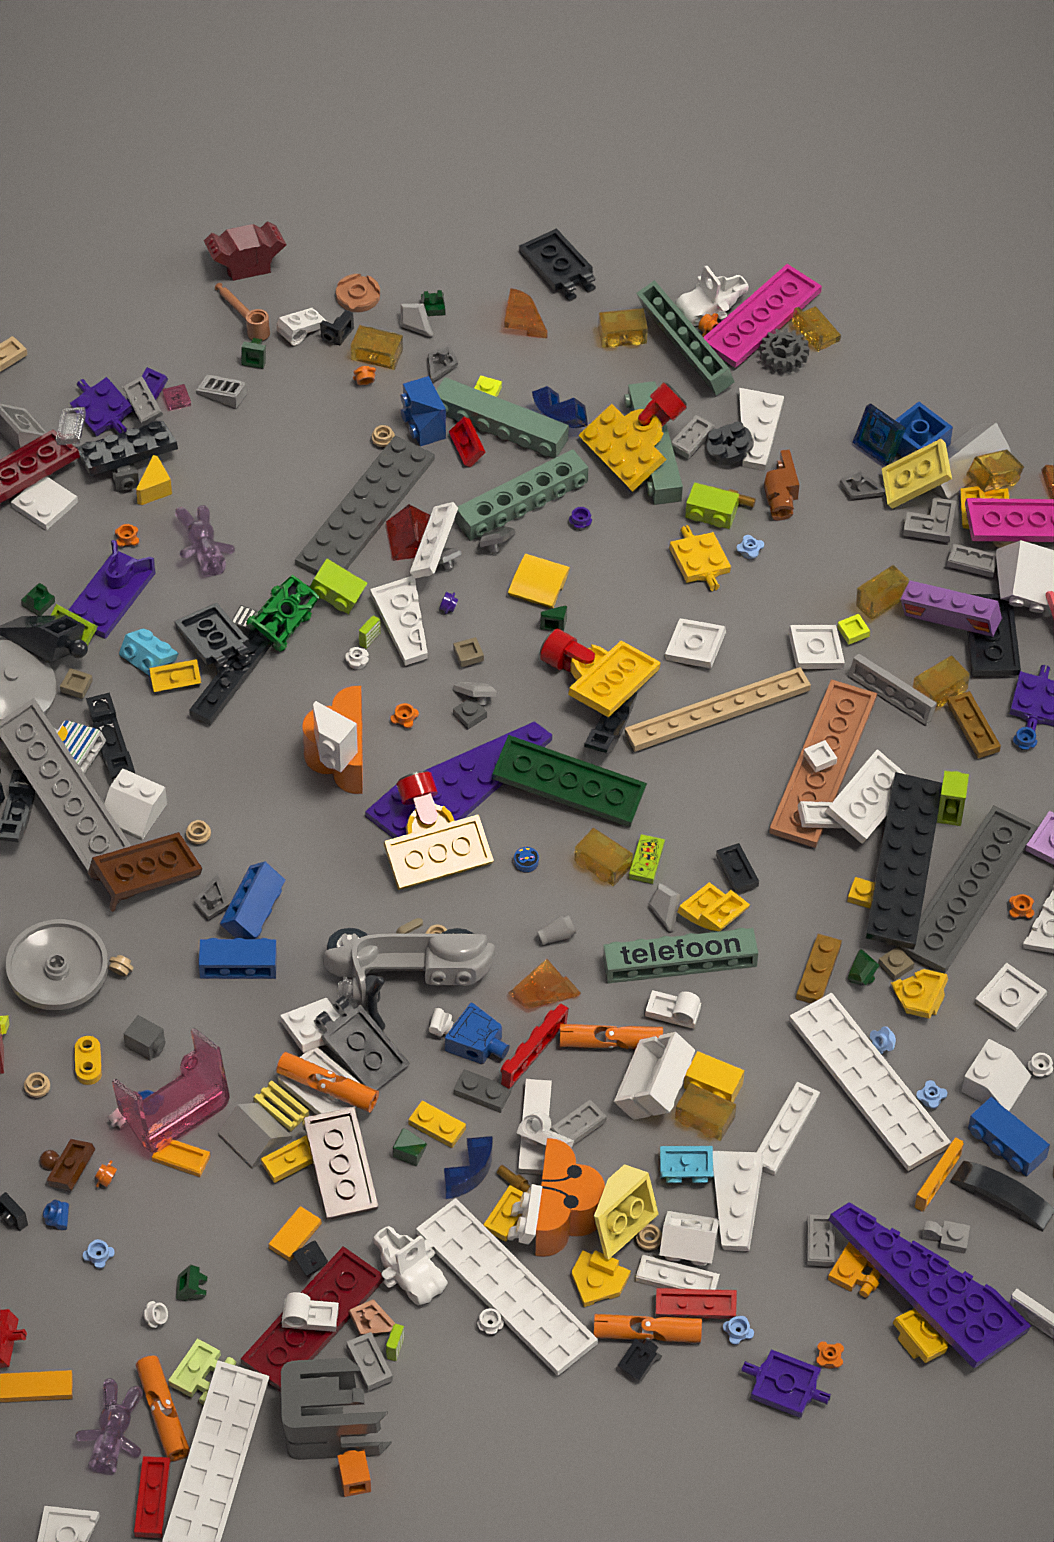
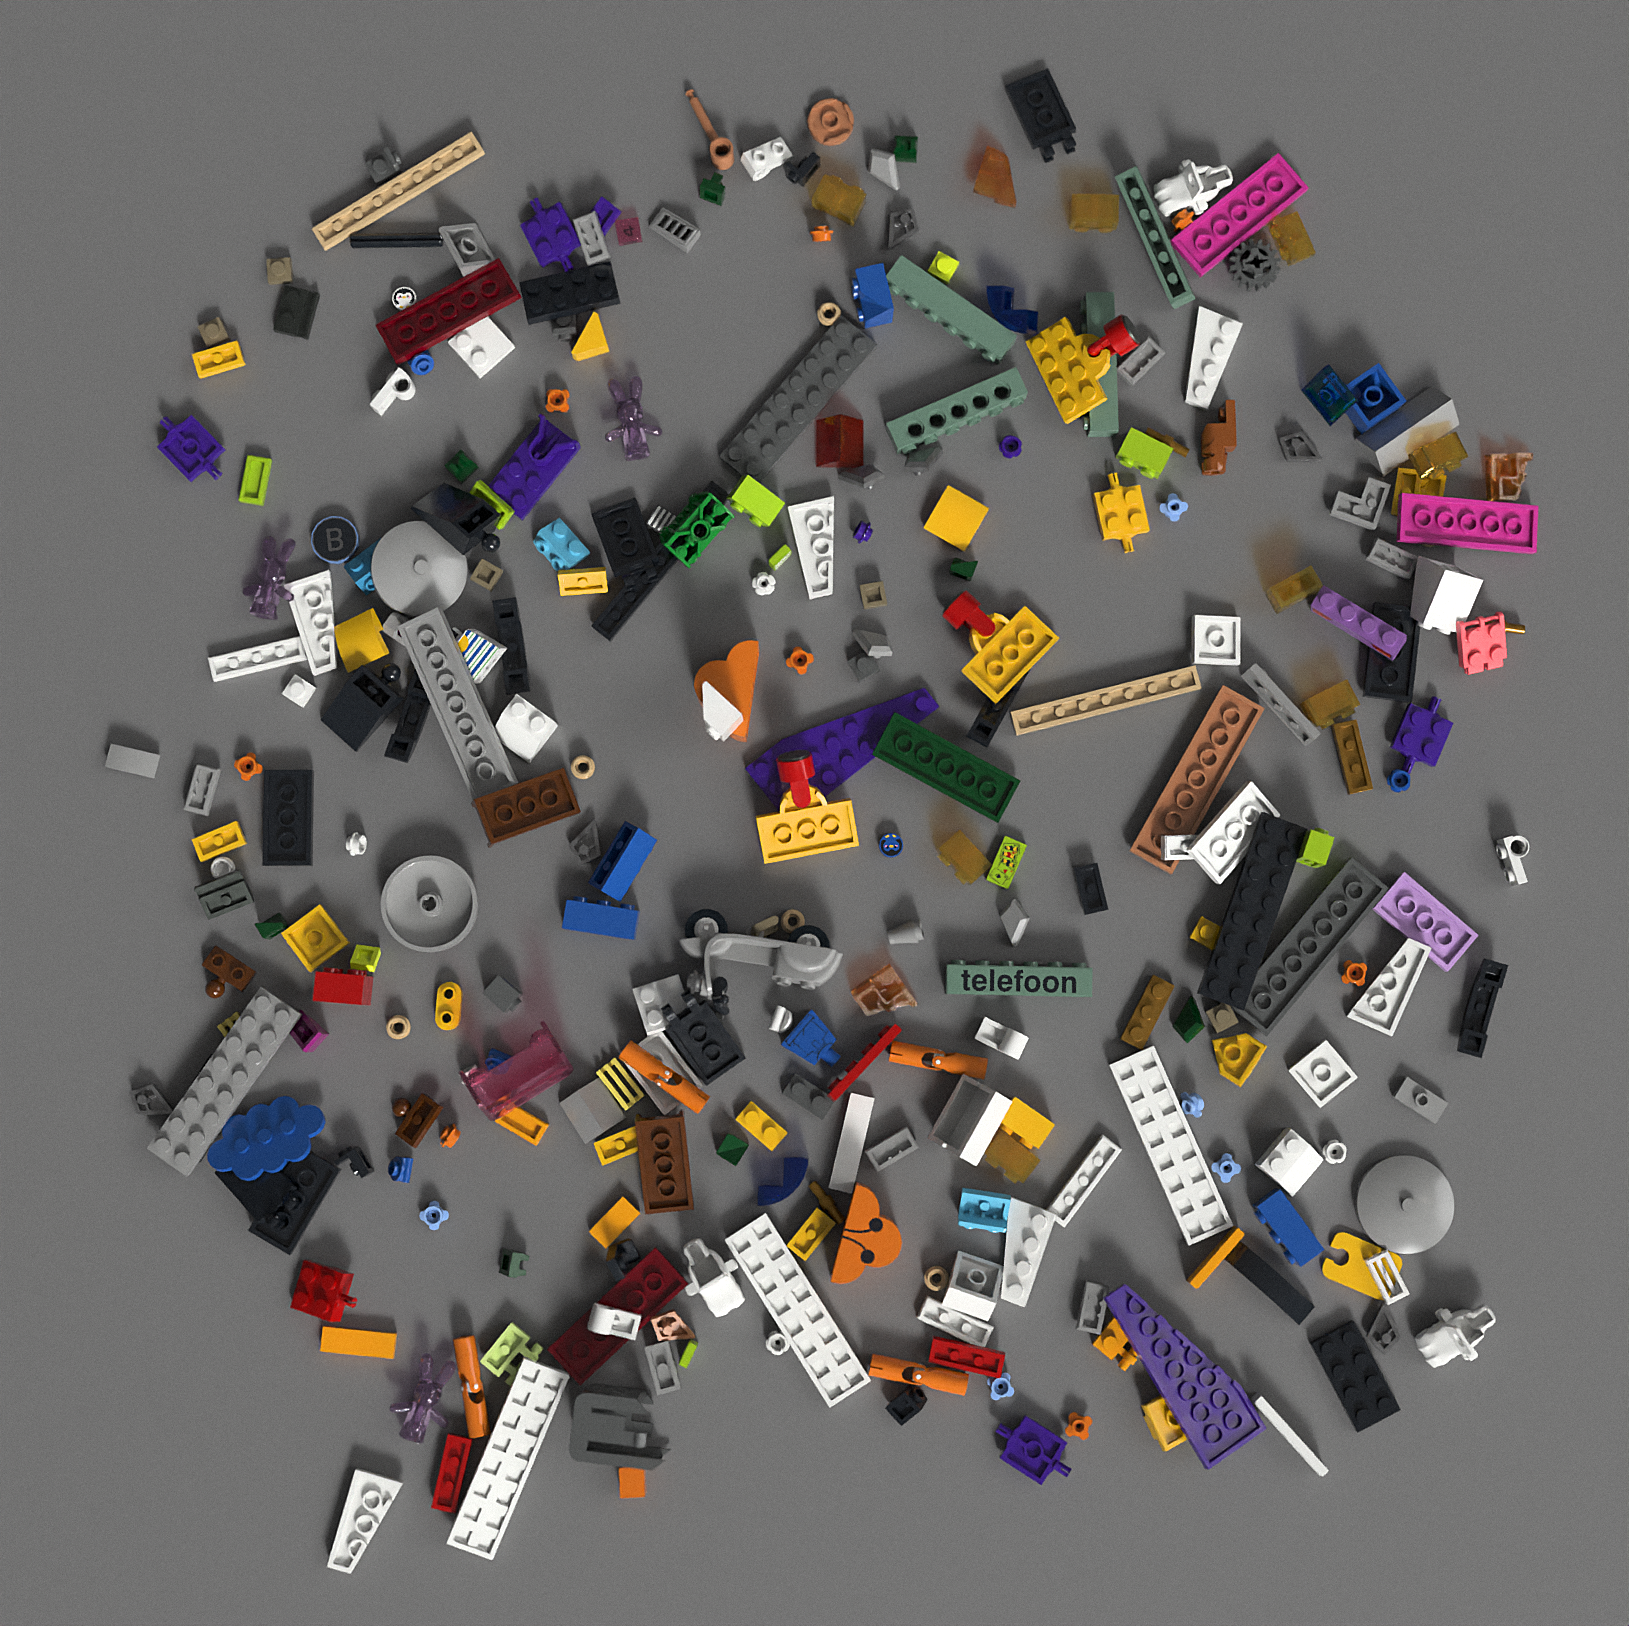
camera: 10 degrees right, 30 degrees up
clear tile [56,407,86,445] -> none
tan plate [109,955,134,977] -> none
white plate [143,1301,168,1328] -> none
dark red slope [204,221,287,281] -> none
white plate [410,502,458,579] -> none
red plate [449,417,486,467] -> none
white plate [507,1184,542,1245] -> none
white plate [517,1112,574,1148] -> none
yellow plate [571,1250,631,1307] -> none
light yellow slope [594,1164,659,1259] -> none
white plate [665,618,726,668] -> none
yellow slope [677,882,750,932] -> none
black plate [707,421,754,465] -> none
white plate [803,740,837,773] -> none
neon yellow plate [837,614,870,645] -> none
light yellow plate [882,439,952,509] -> none
light grey plate [922,1220,970,1253] -> none

